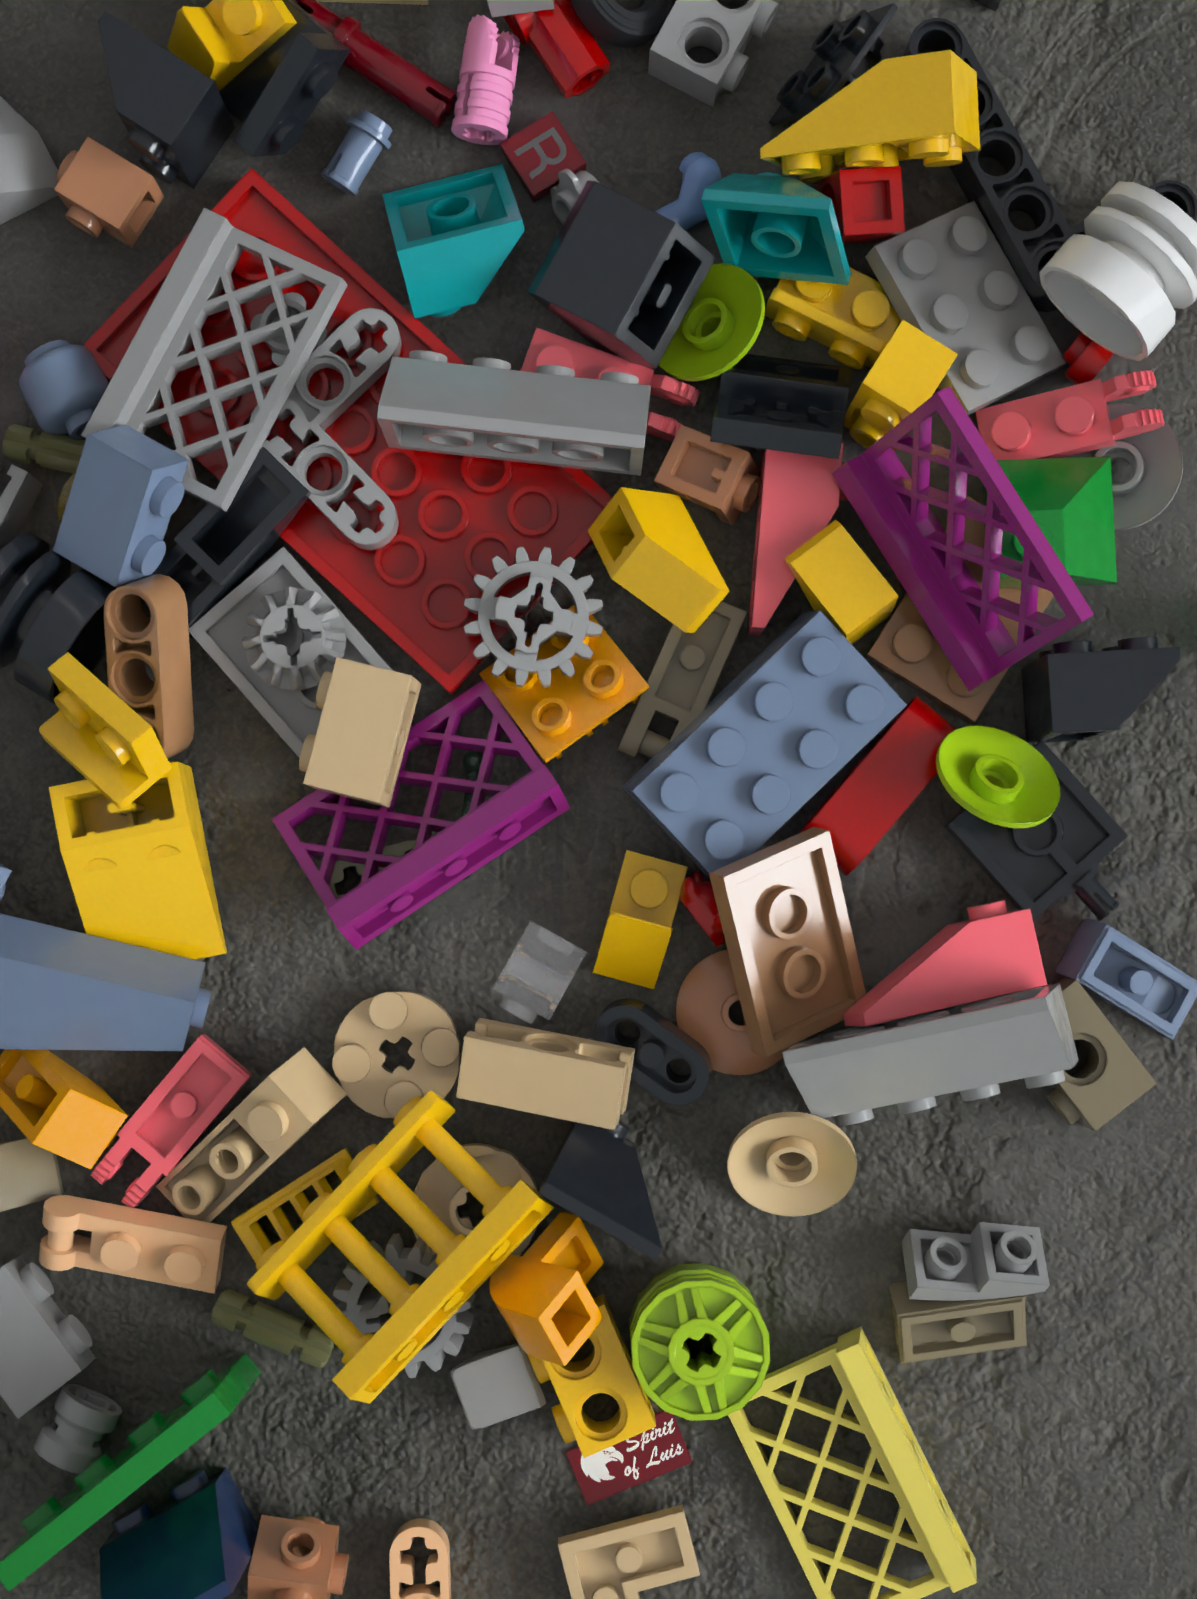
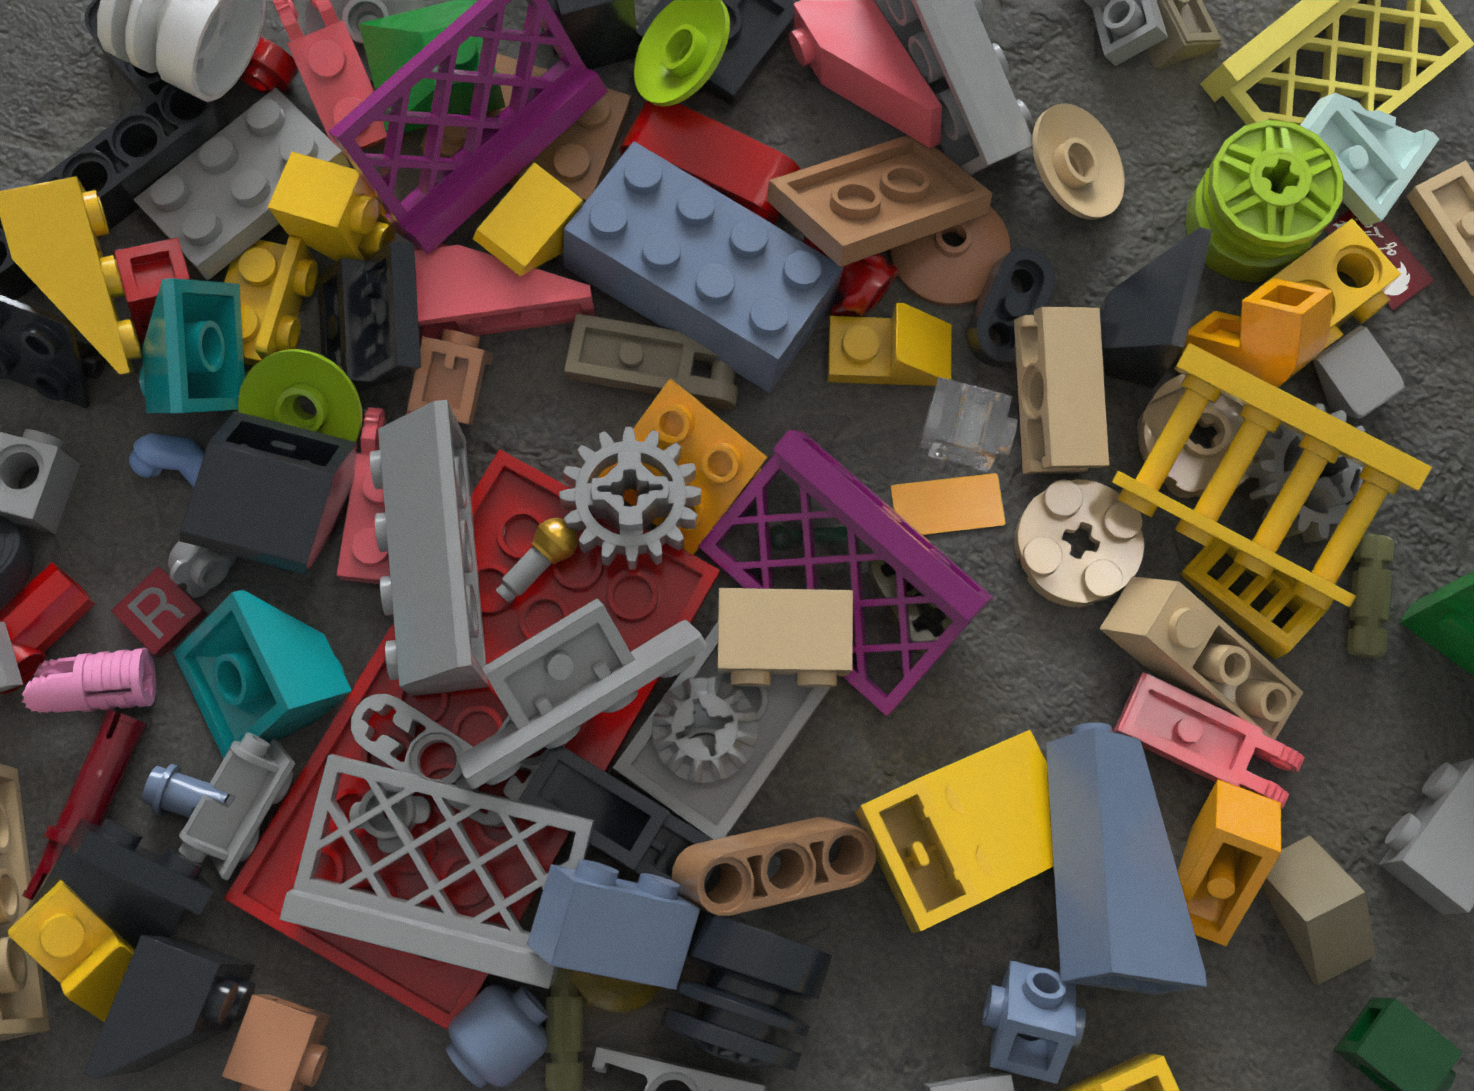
camera: 100 degrees left, 10 degrees down
yellow bracket [39,652,172,809] -> none
light nougat plate [39,1195,227,1294] -> none
yellow slope [587,487,730,633] -> none
none -> light grey hinge [179,733,296,880]
none -> light grey bracket [457,598,707,789]
none -> piece [496,518,578,603]
none -> light orange sticker [891,473,1006,535]
none -> light aqua wing [1300,93,1439,226]

